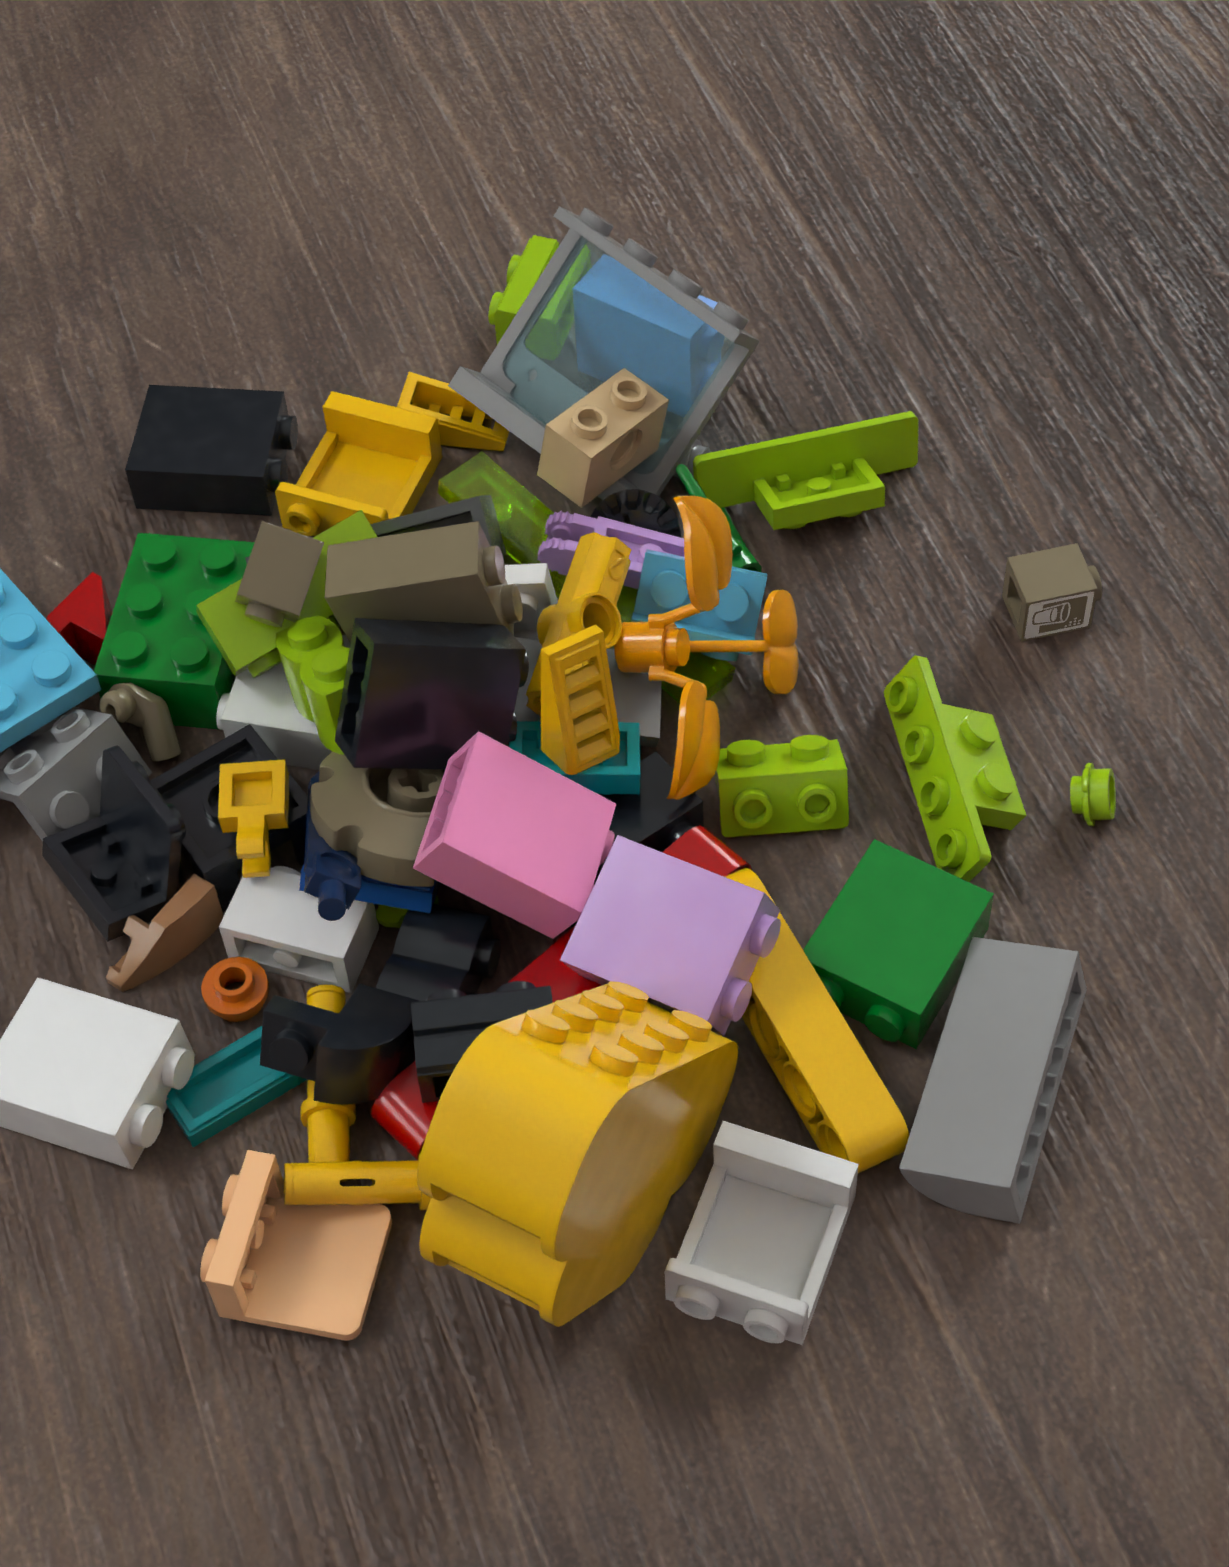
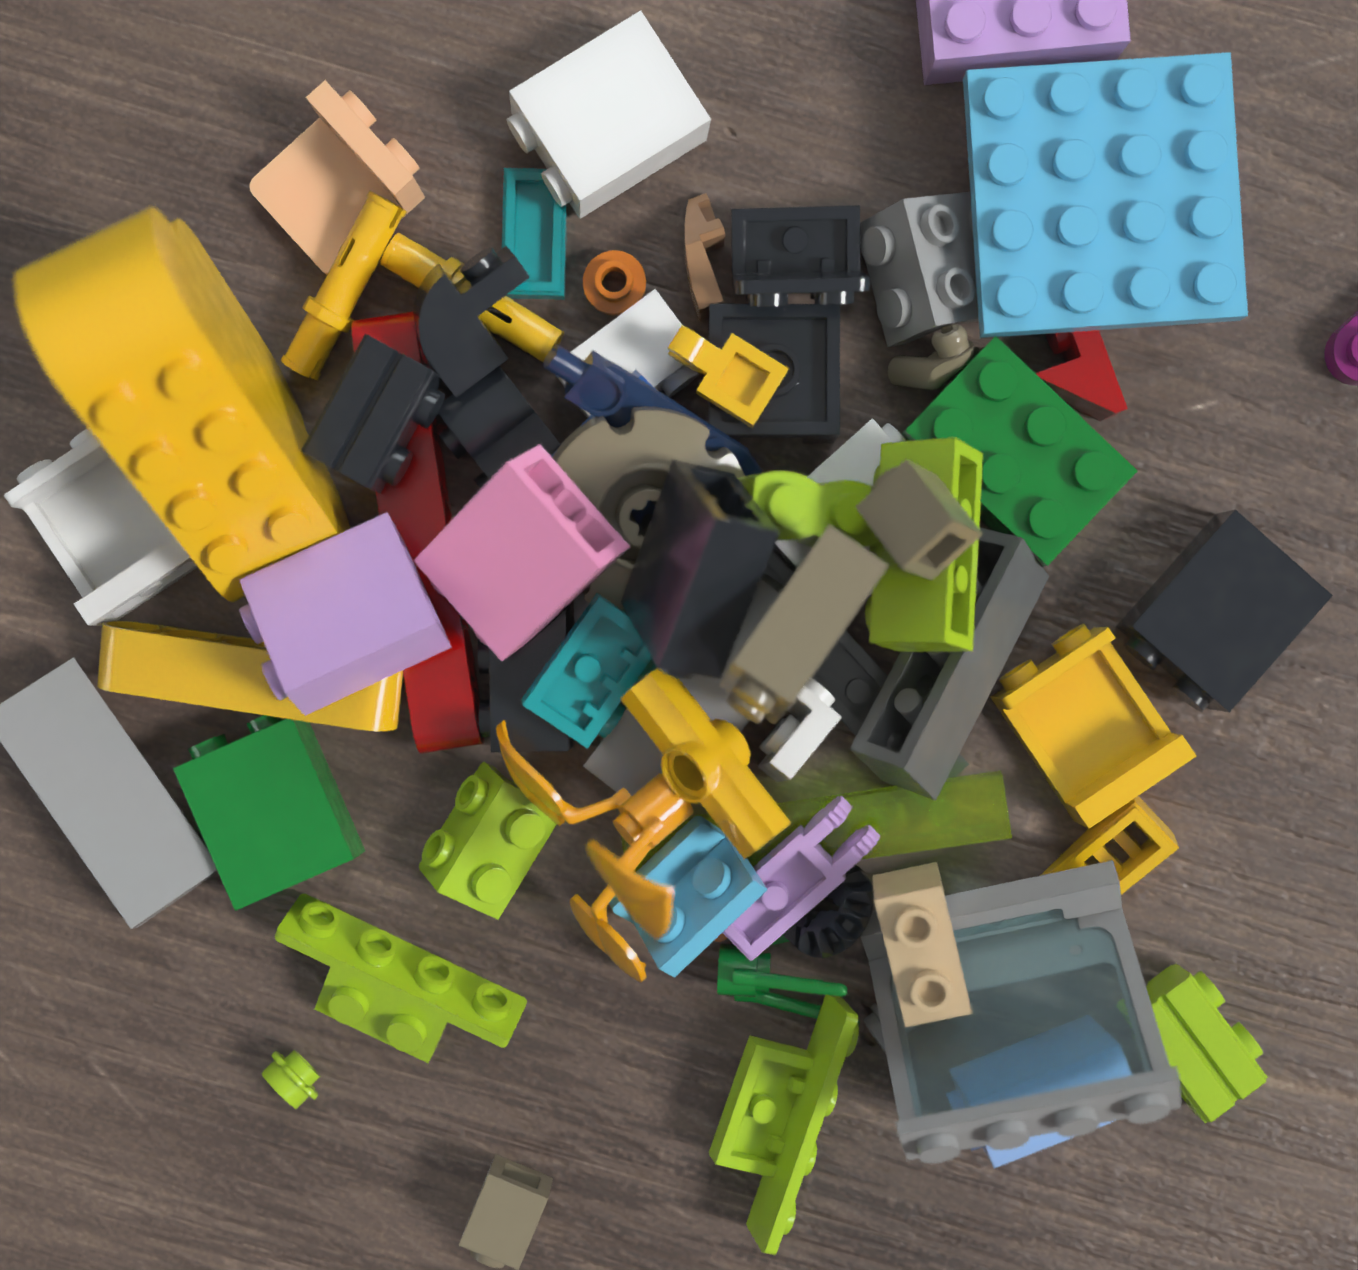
camera: 125 degrees right, 35 degrees up
yellow slope [541,624,620,775] -> none

